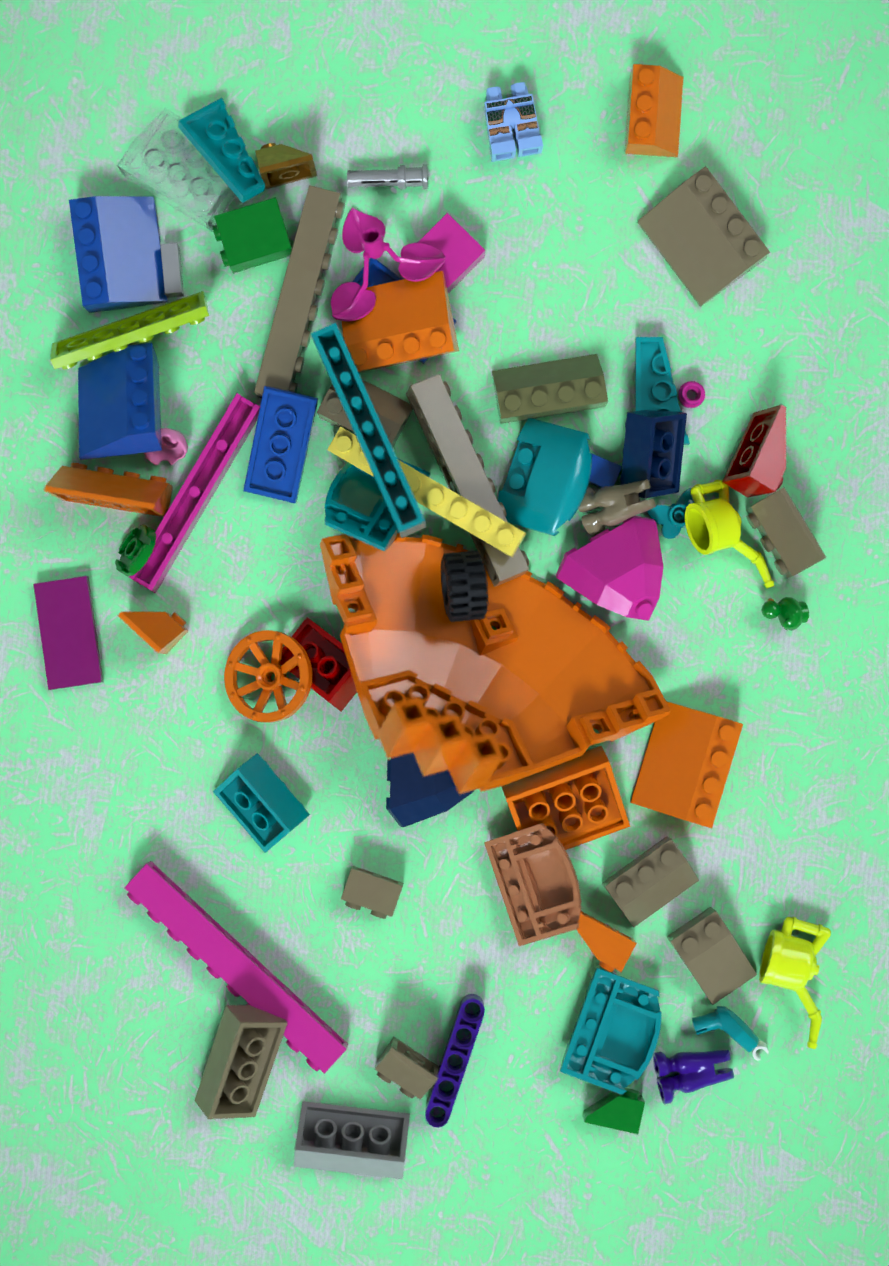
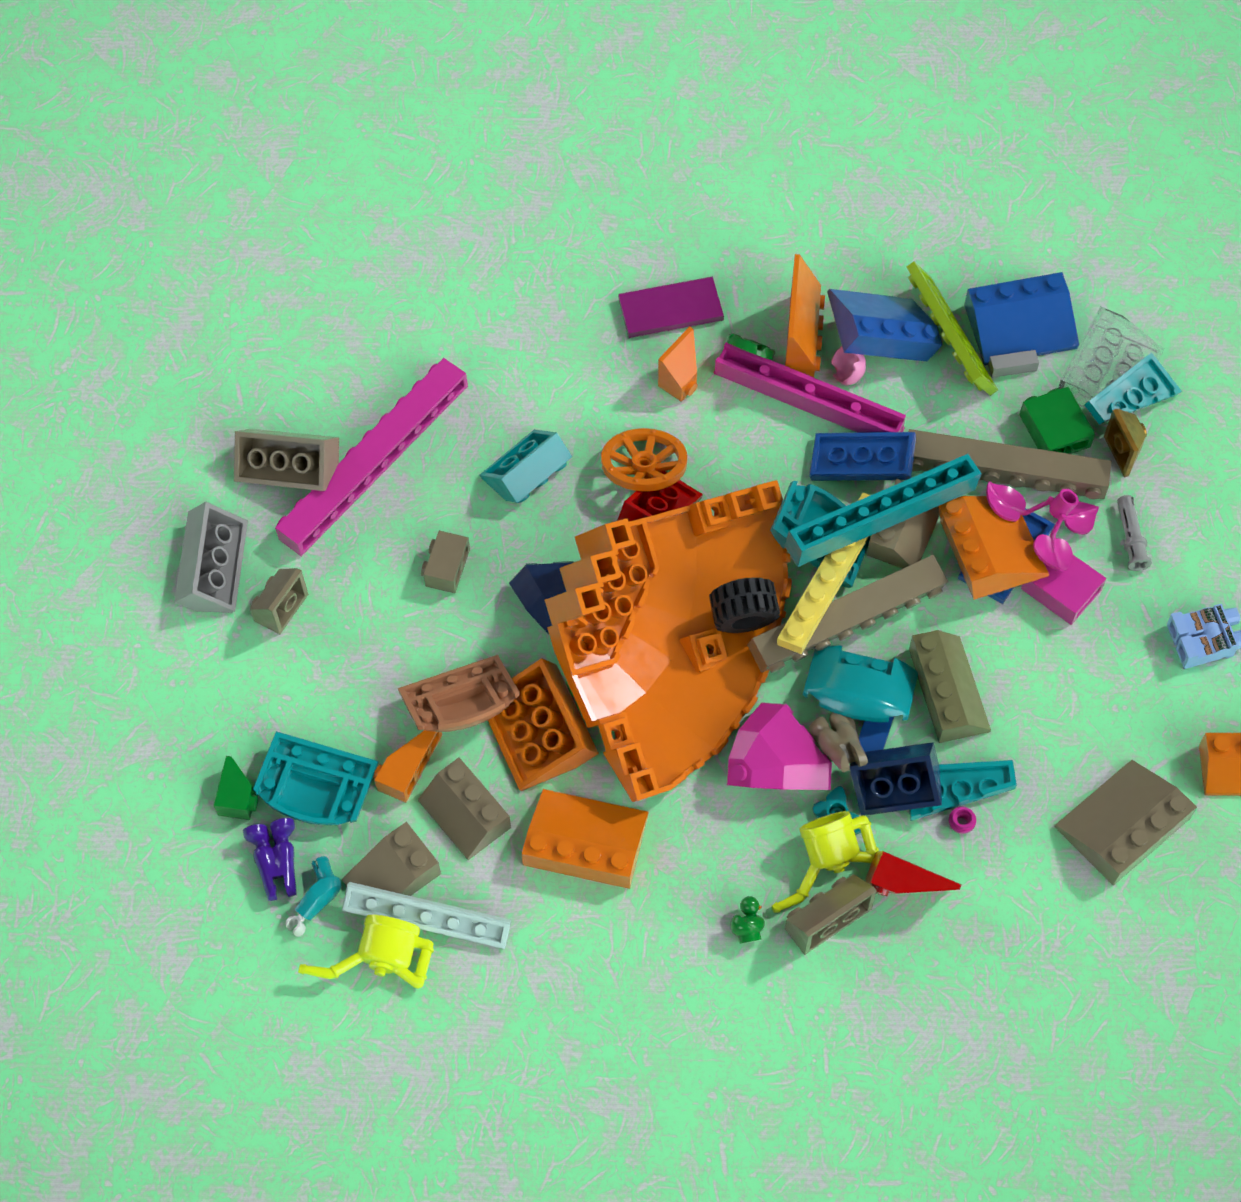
camera: 85 degrees right, 25 degrees down
dark purple beam [425,994,485,1128] -> none
none -> light aqua tile [342,882,512,949]

